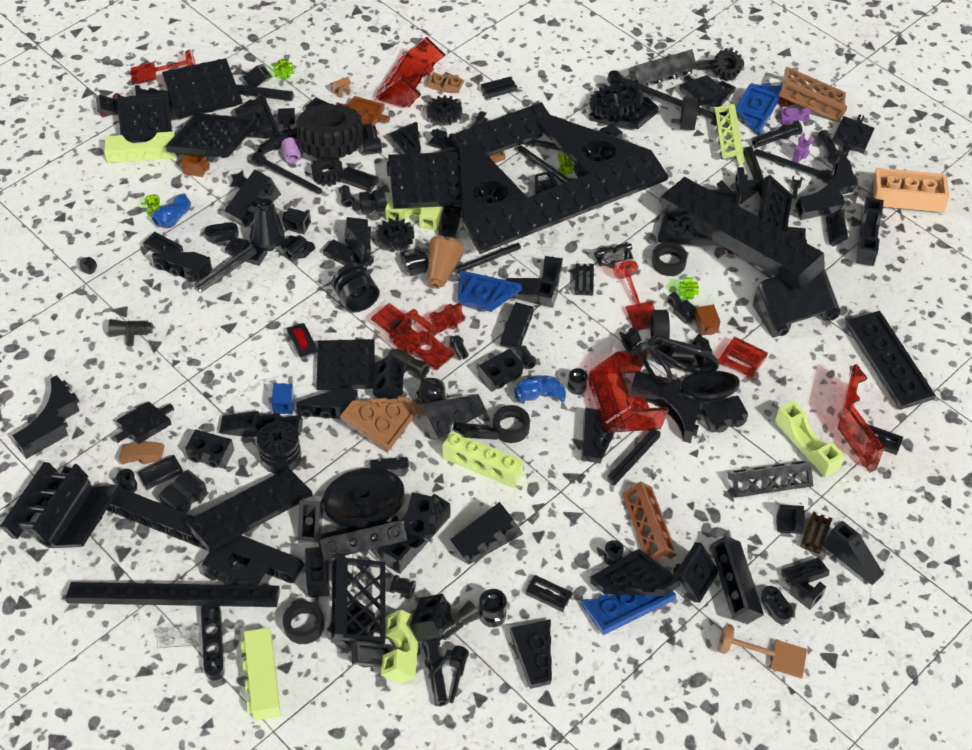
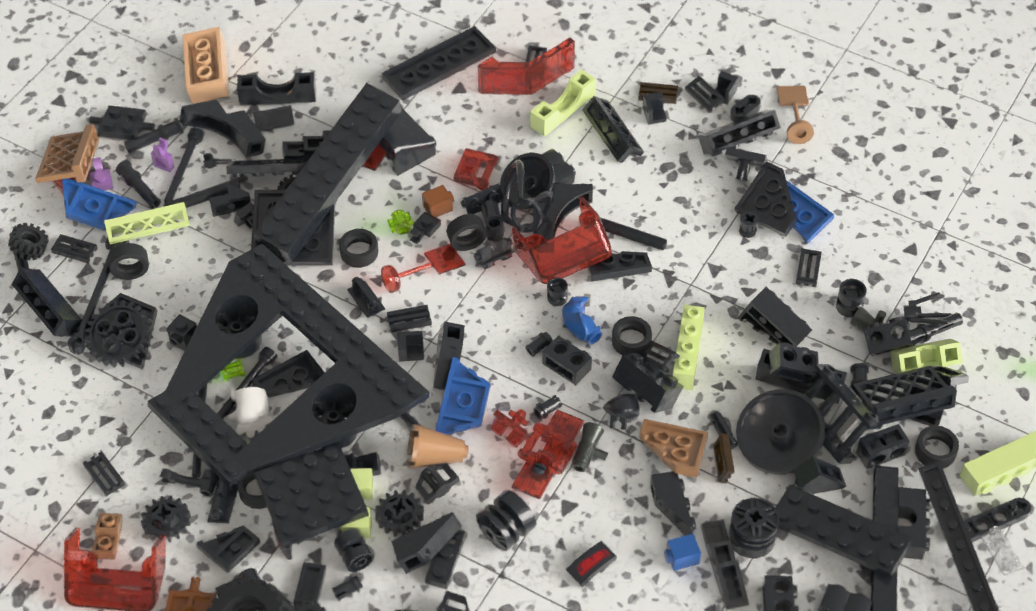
camera: 105 degrees left, 0 degrees up
black plate [316,339,375,390] -> none
black brick [373,355,404,399] -> none
black beam [500,302,534,350] -> none
black wing [510,619,552,689] -> none
dark orange fence [622,481,677,560] -> none
black plate [680,75,726,107] -> none
black slope [822,520,884,585] -> none
none -> white piece [227,387,274,439]
none -> dark brown tile [713,434,735,484]

